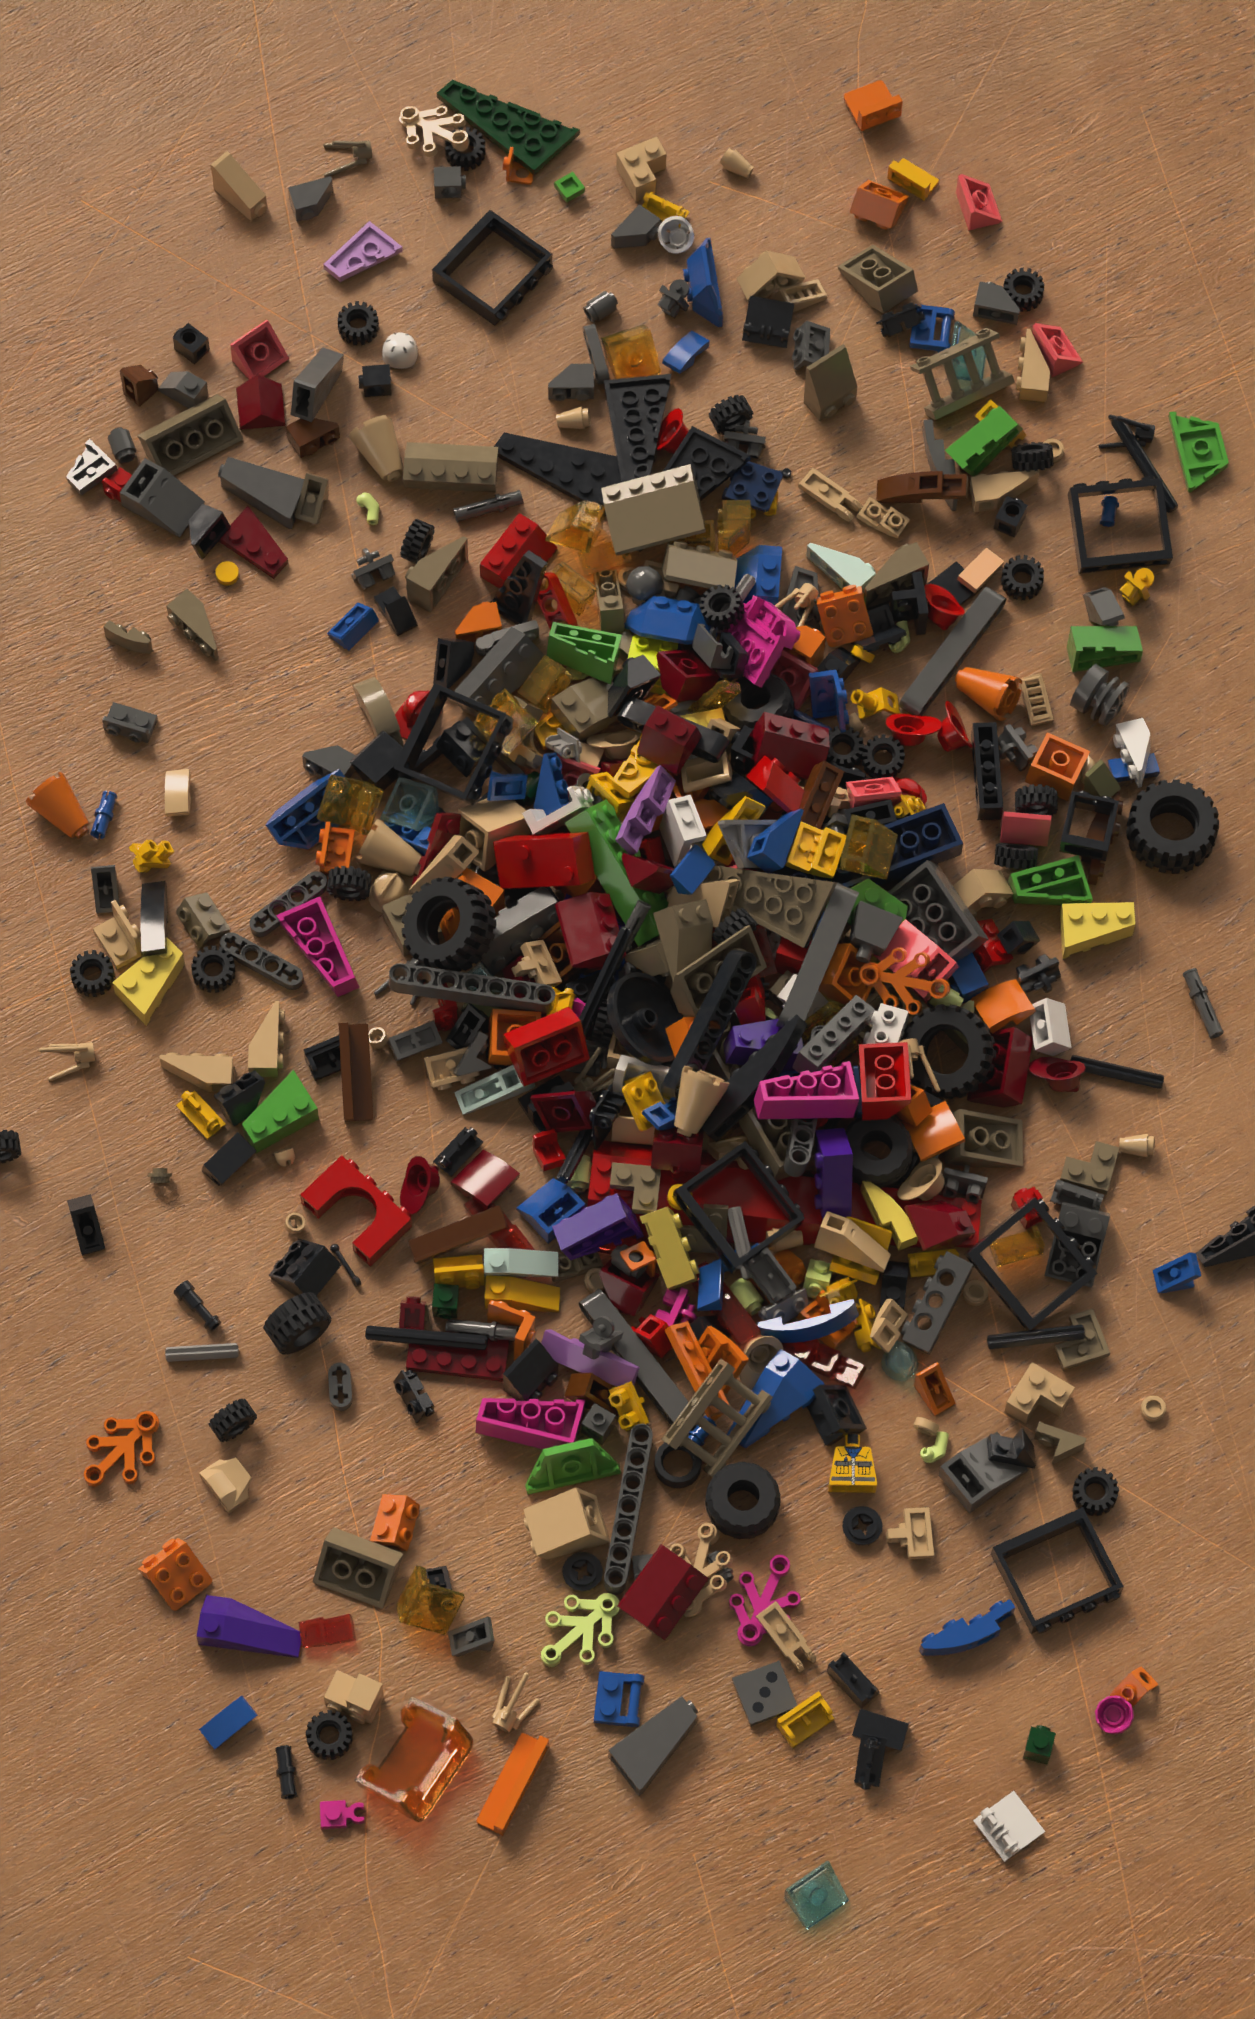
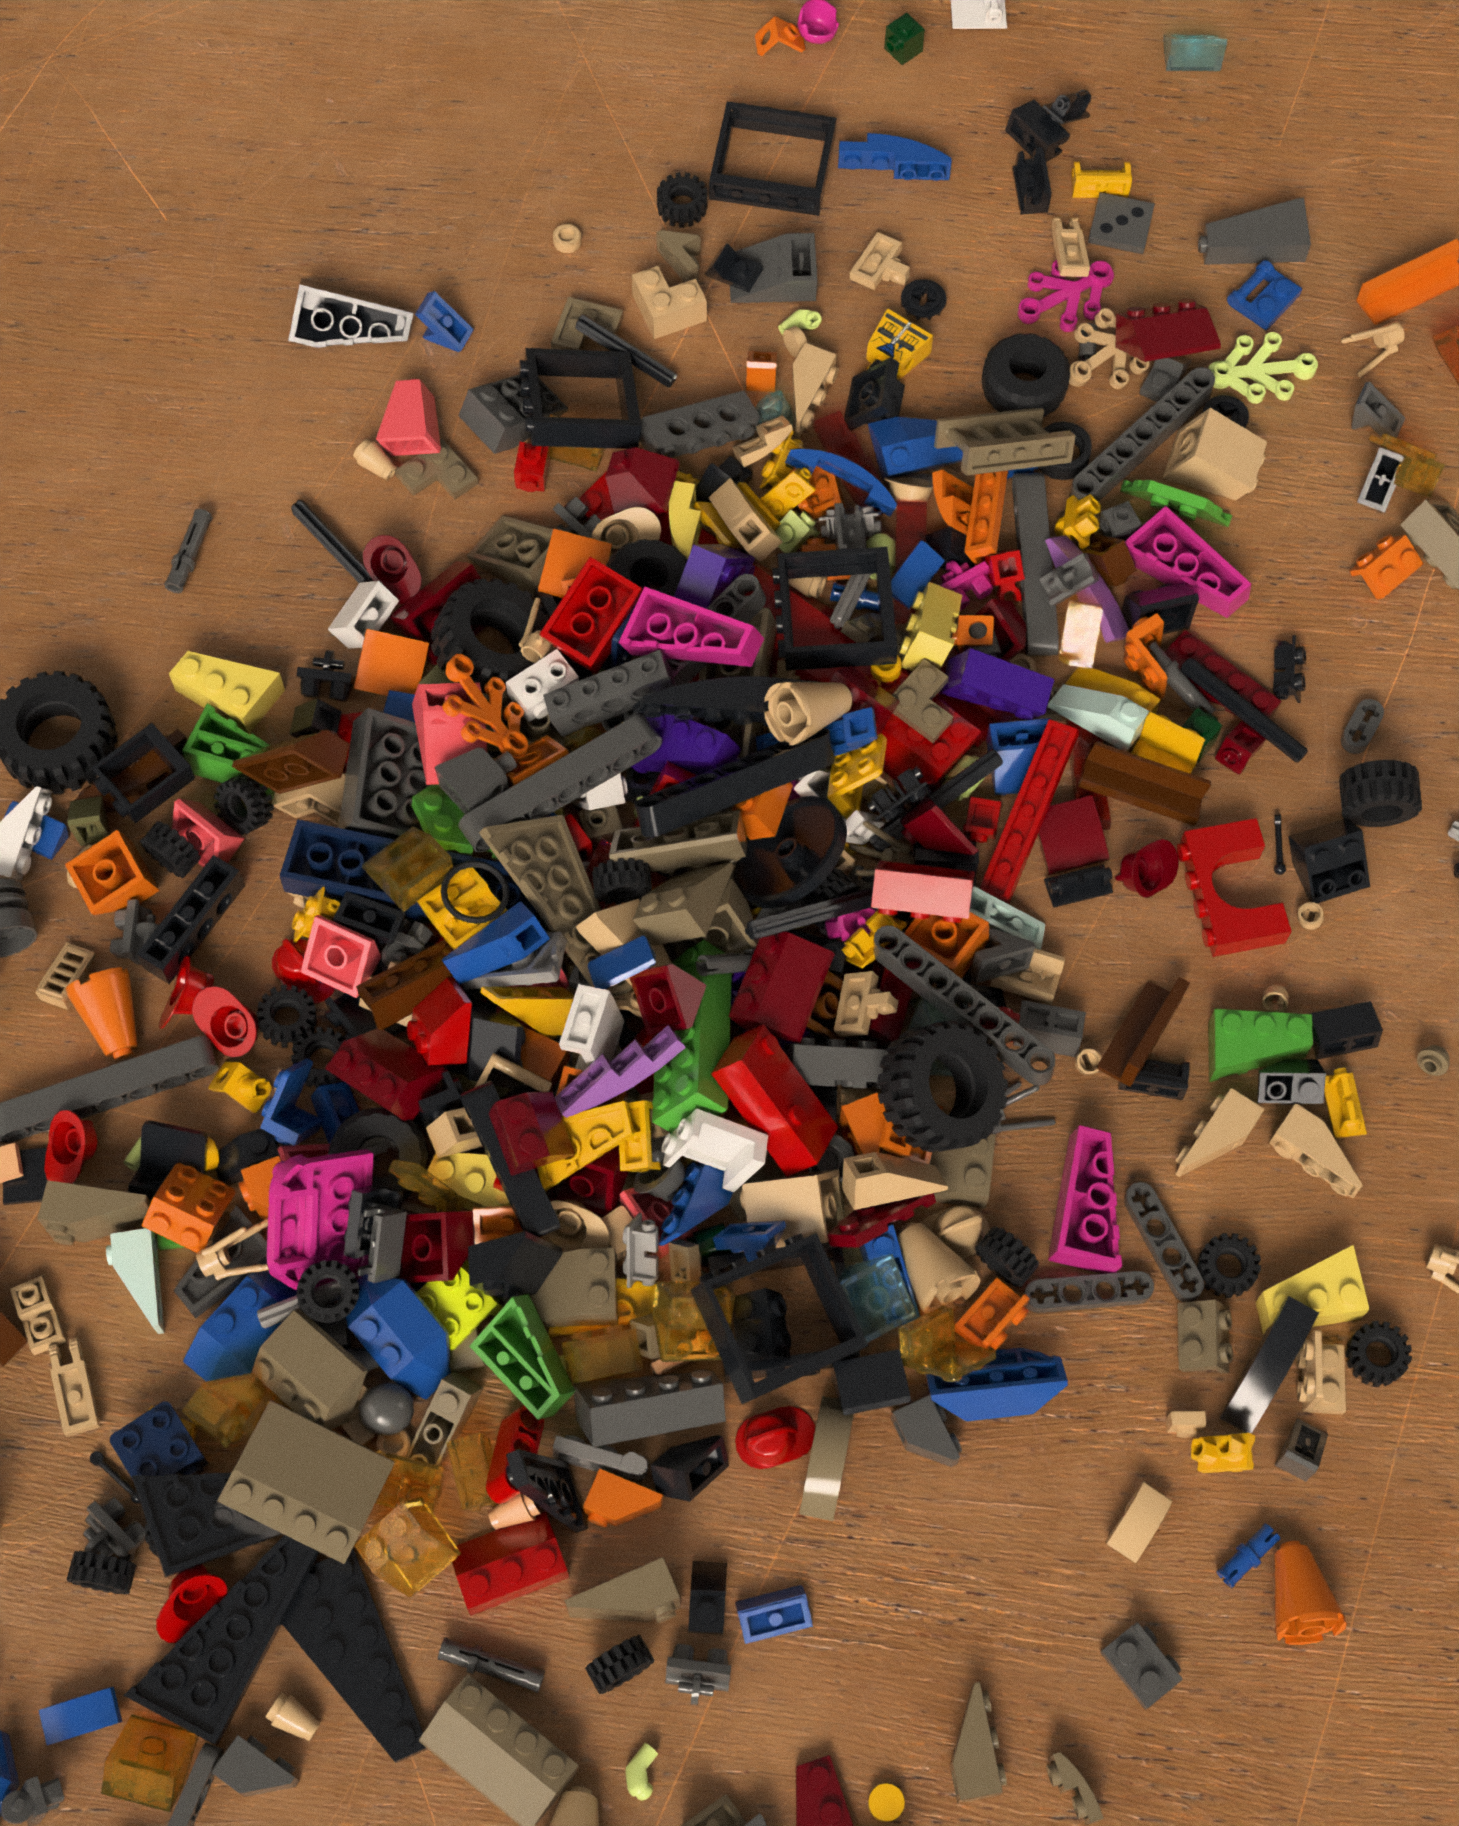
camera: 145 degrees left, 0 degrees up
black bracket [890,572,929,635] -> none
dark grey hinge [1050,1179,1104,1210] -> none
none -> reddish brown slope [232,730,350,794]
none -> coral slope [376,379,441,456]
none -> black tyre [440,861,510,924]
none -> tan slope [792,342,839,438]
none -> red plate [979,719,1080,904]
none -> clear yellow hinge [1058,600,1103,669]
none -> tan plate [1166,1411,1206,1438]

